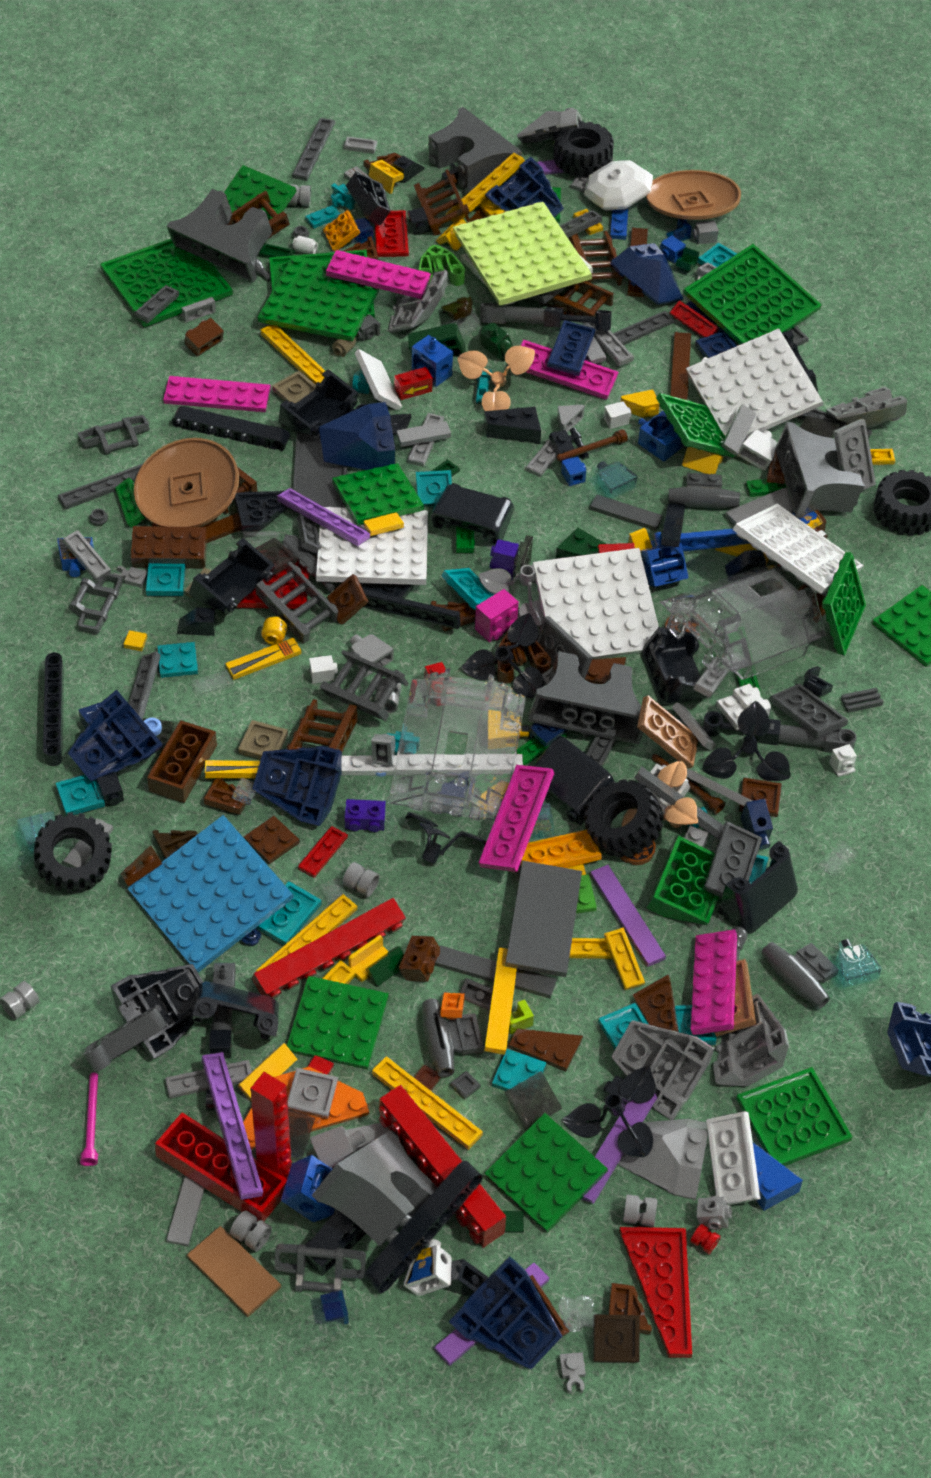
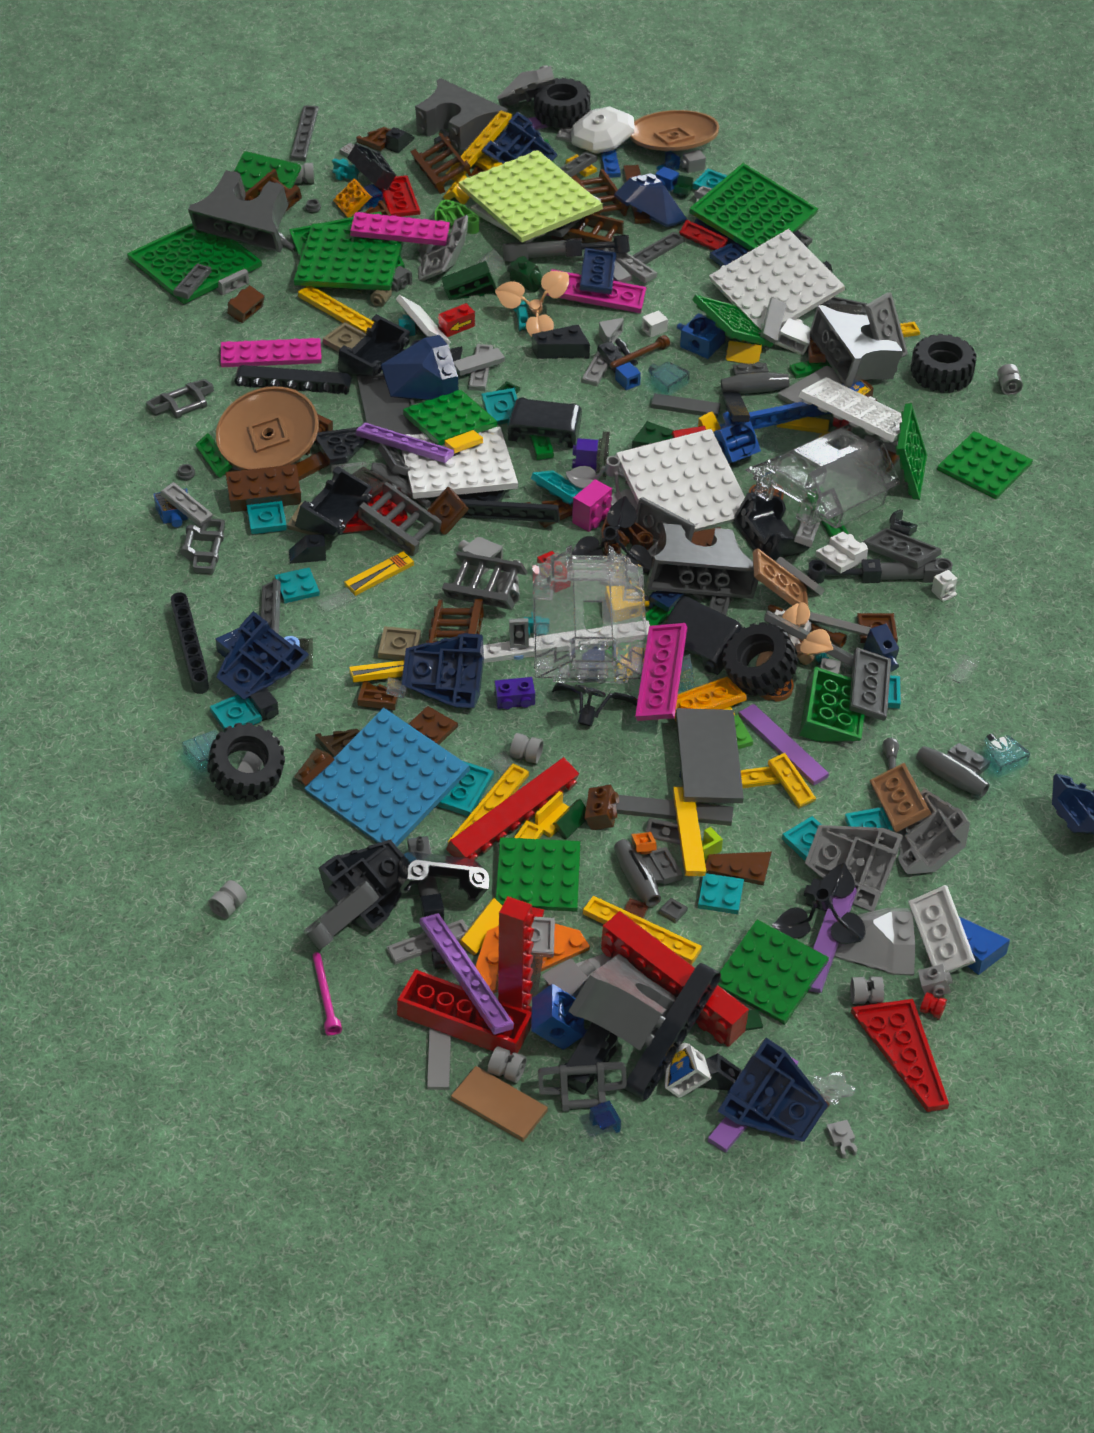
camera: 10 degrees left, 5 degrees down
dark grey tile [58,463,144,510] -> none
light grey plate [114,566,148,588] -> none
yellow tile [124,630,147,651] -> none
reddish brown brick [147,720,217,803] -> none
dark blue plate [242,928,261,946] -> none
dark green tile [259,243,295,259] -> none
yellow head [261,616,287,645] -> none
white brick [293,236,318,254] -> none
red tile [298,826,348,878] -> none
teal plate [305,205,340,229] -> none
white brick [309,655,338,683] -> none
light grey tile [344,137,377,154] -> none
yellow panel [369,160,404,194] -> none
black brick [408,207,429,234] -> none
blue piece [412,335,453,387] -> none
dark brown wing [441,296,473,320] -> none
clear smoke tile [504,1071,562,1130] -> none
dark brown tile [593,1314,640,1362] -> none
reddish brown wing [608,1283,652,1335] -> none
yellow slope [620,389,659,418] -> none
reddish brown wing [633,975,679,1032] -> none
reddish brown tile [670,332,691,400] -> none
dark pink plate [691,929,737,1035] -> none
black plant [702,701,791,781] -> none
black windscreen [718,841,798,934] -> none
black slope [725,550,766,580] -> none
green plate [736,1067,853,1166] -> none
light grey wedge [826,387,907,429] -> none
dark grey tile [841,687,884,713] -> none

